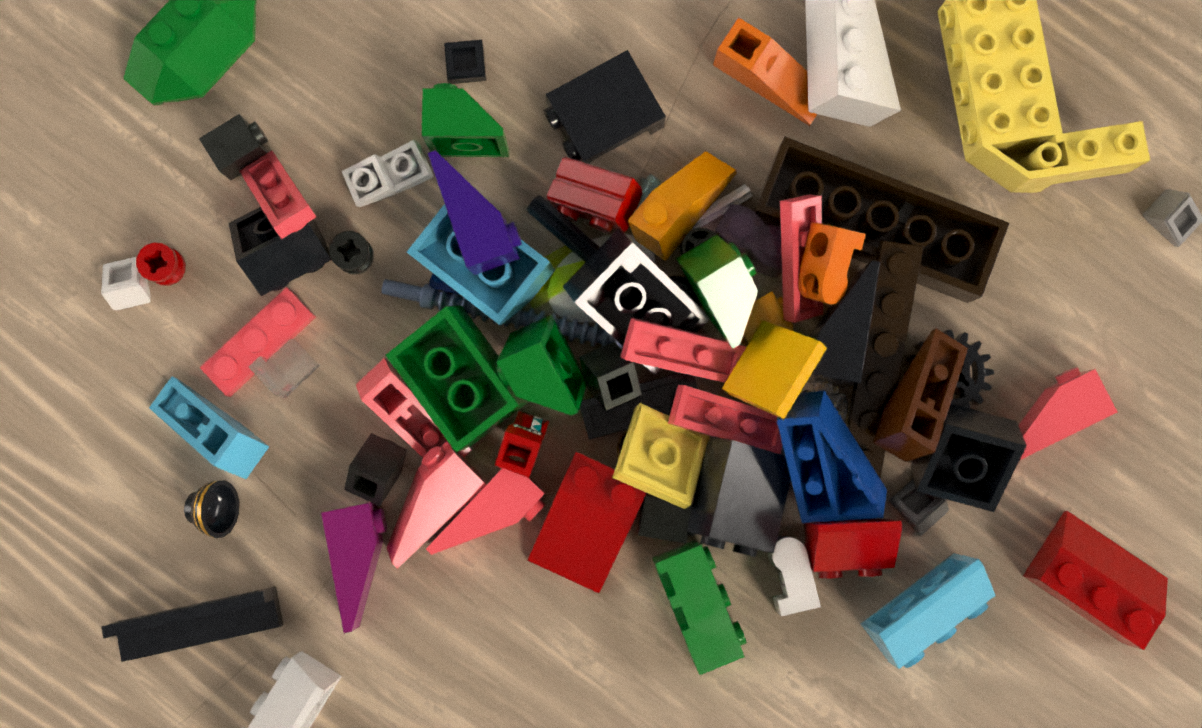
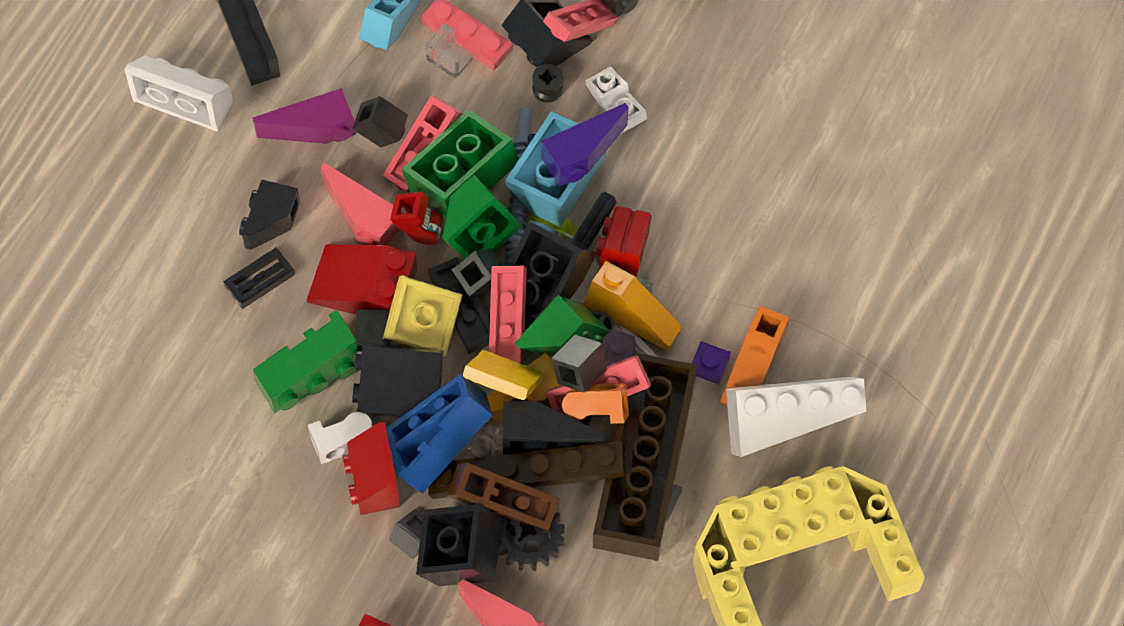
camera: 80 degrees right, 20 degrees down
black piece [184,480,240,538] -> none
slope [386,441,486,569] -> none
green slope [422,83,509,157] -> none
black tile [444,39,487,84] -> none
black panel [543,50,666,165] -> none
coral plate [668,385,783,454] -> none
medium azure slope [861,553,996,669] -> none
none -> black tile [223,247,295,309]
none -> black slope [239,179,300,250]
none -> pearl dark grey brick [551,335,607,393]
none -> dark purple plate [692,341,731,385]

